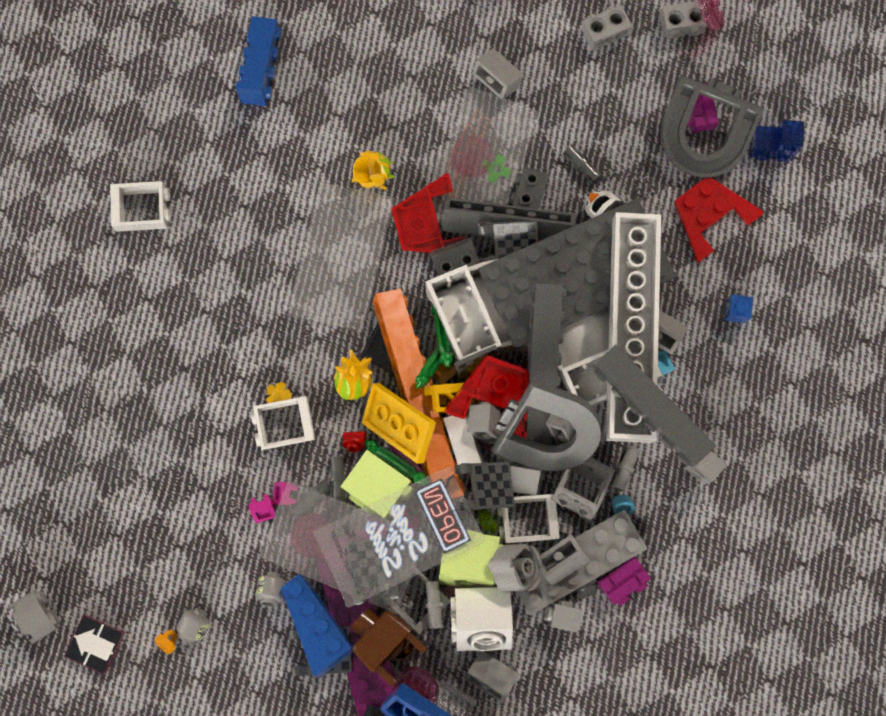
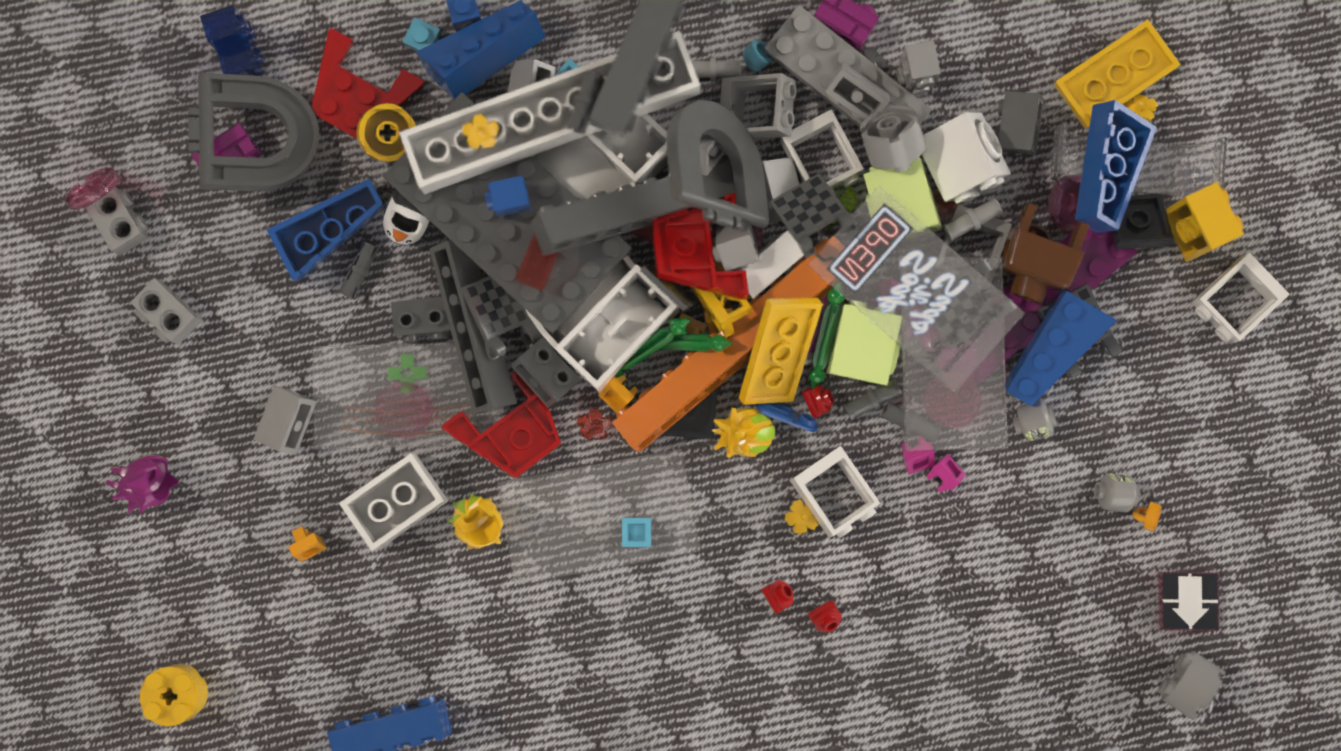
camera: 105 degrees left, 5 degrees up
none -> blue wedge [267,178,386,282]
none -> light orange tile [288,526,327,562]
none -> white brick [339,453,448,551]
none -> yellow brick [356,104,416,162]
none -> medium azure plate [403,18,441,51]
none -> blue wedge [416,0,546,100]
none -> yellow plant [462,113,499,149]
none -> blue brick [485,176,532,217]
none -> clear red plate [515,234,560,292]
none -> dark grey pin [567,71,604,134]
none -> clear red plant [577,408,612,440]
none -> light orange tile [598,376,637,414]
none -> medium azure plate [622,518,651,547]
none -> blue piece [755,403,818,432]
none -> red plate [761,580,794,614]
none -> red plate [807,599,842,632]

